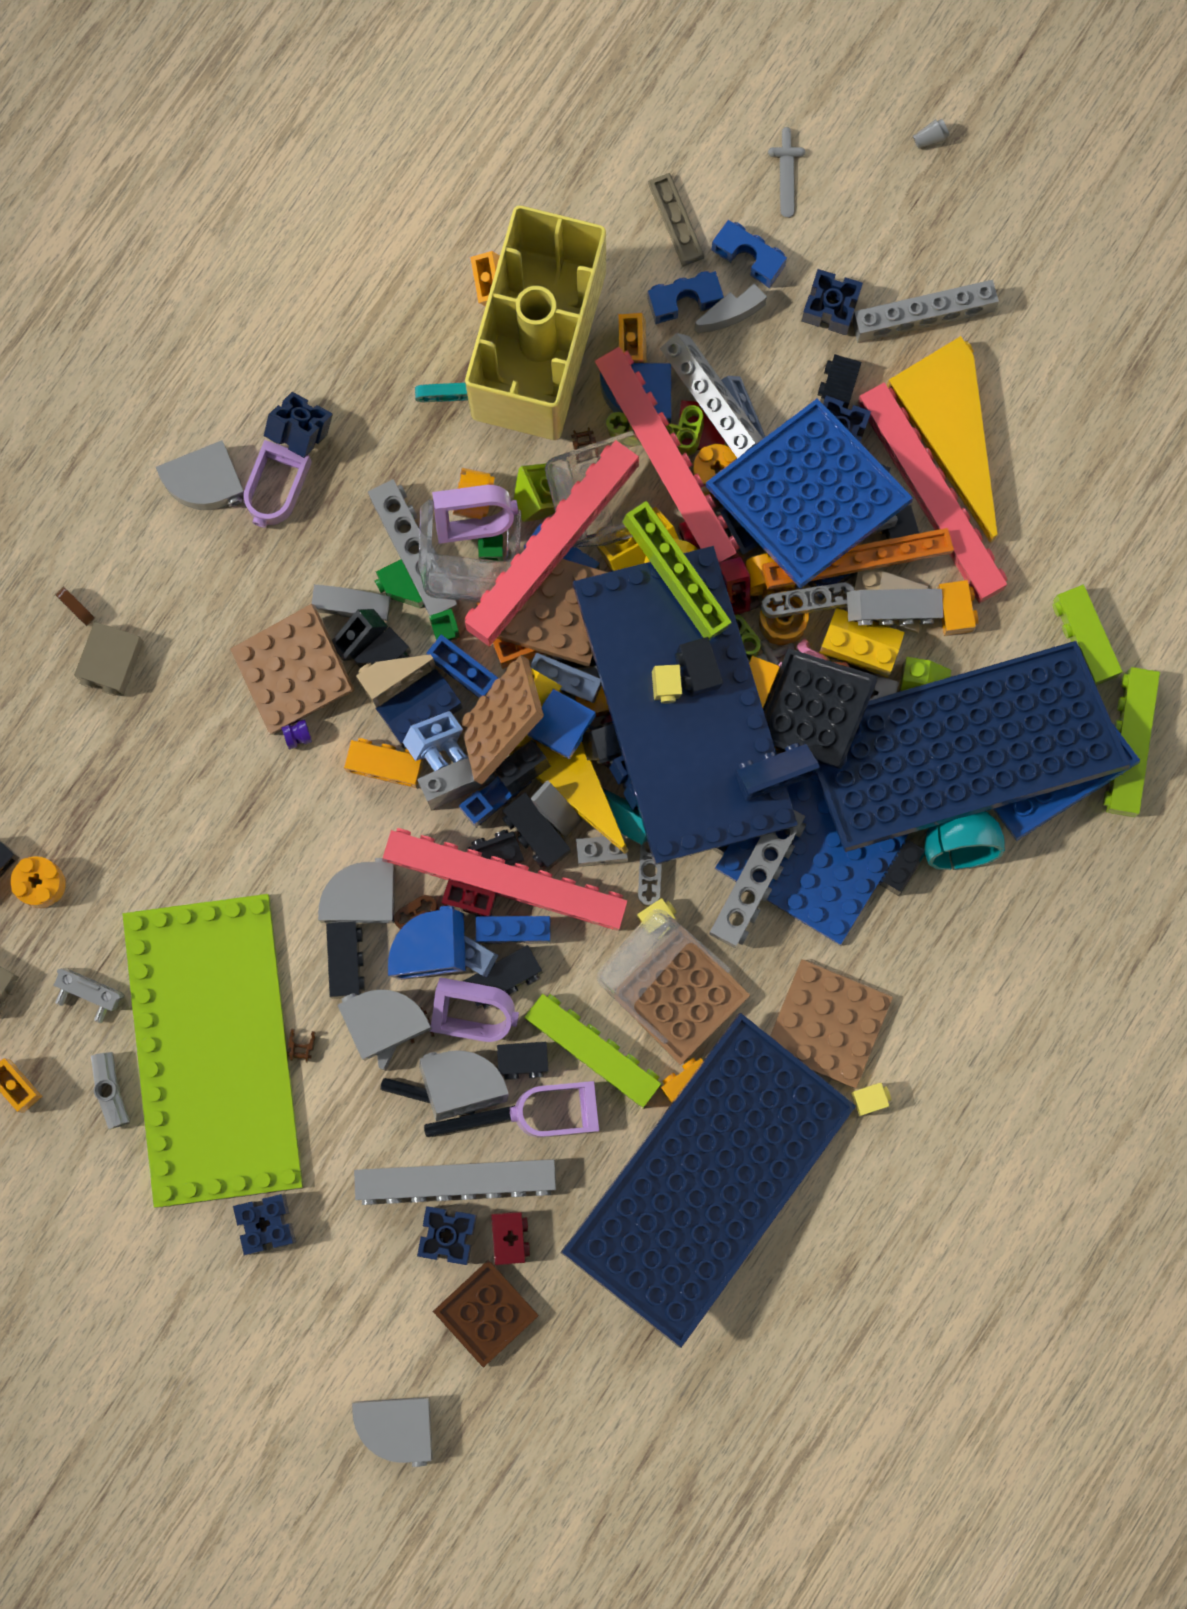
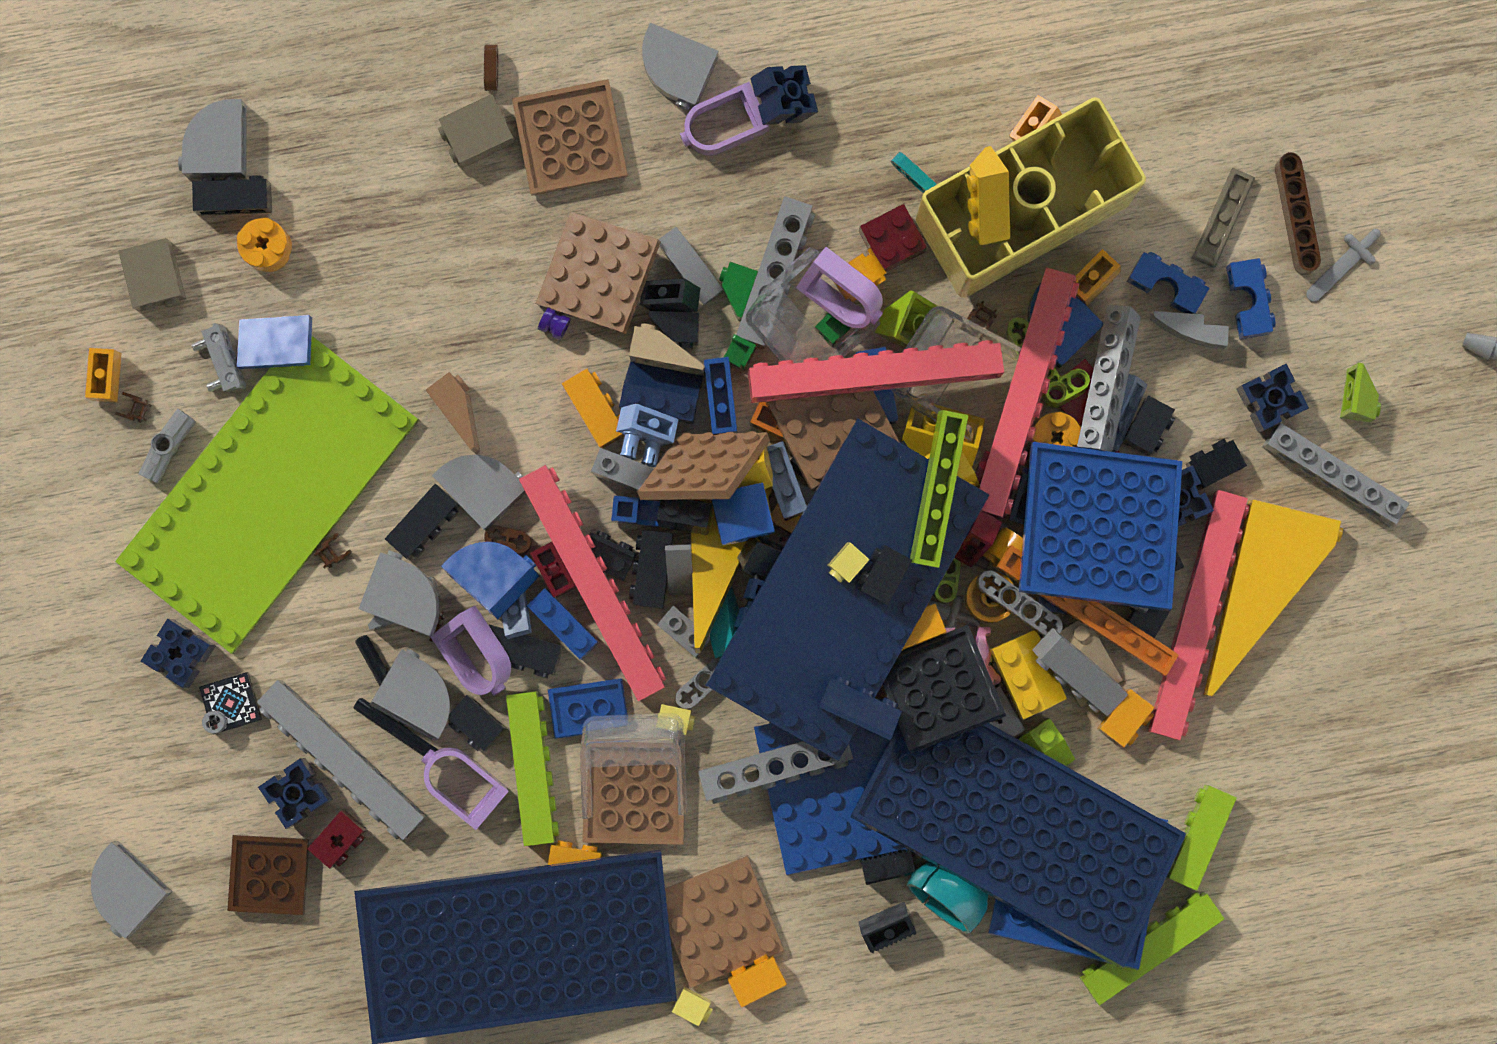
camera: 50 degrees right, 5 degrees up
none -> reddish brown piece [115,392,152,423]
none -> black tile [199,672,262,735]
none -> light grey bush [202,711,227,734]
none -> tile [237,315,312,369]
none -> medium nougat slope [426,372,480,455]
none -> medium nougat plate [512,79,628,196]
none -> blue tile [548,678,629,739]
none -> light orange brick [728,954,787,1008]
none -> black brick [858,902,917,954]
none -> dark red brick [859,204,927,272]
none -> yellow slope [967,146,1010,245]
none -> black brick [1123,395,1175,456]
none -> reddish brown beam [1275,152,1321,275]
none -> lime slope [1340,363,1381,422]

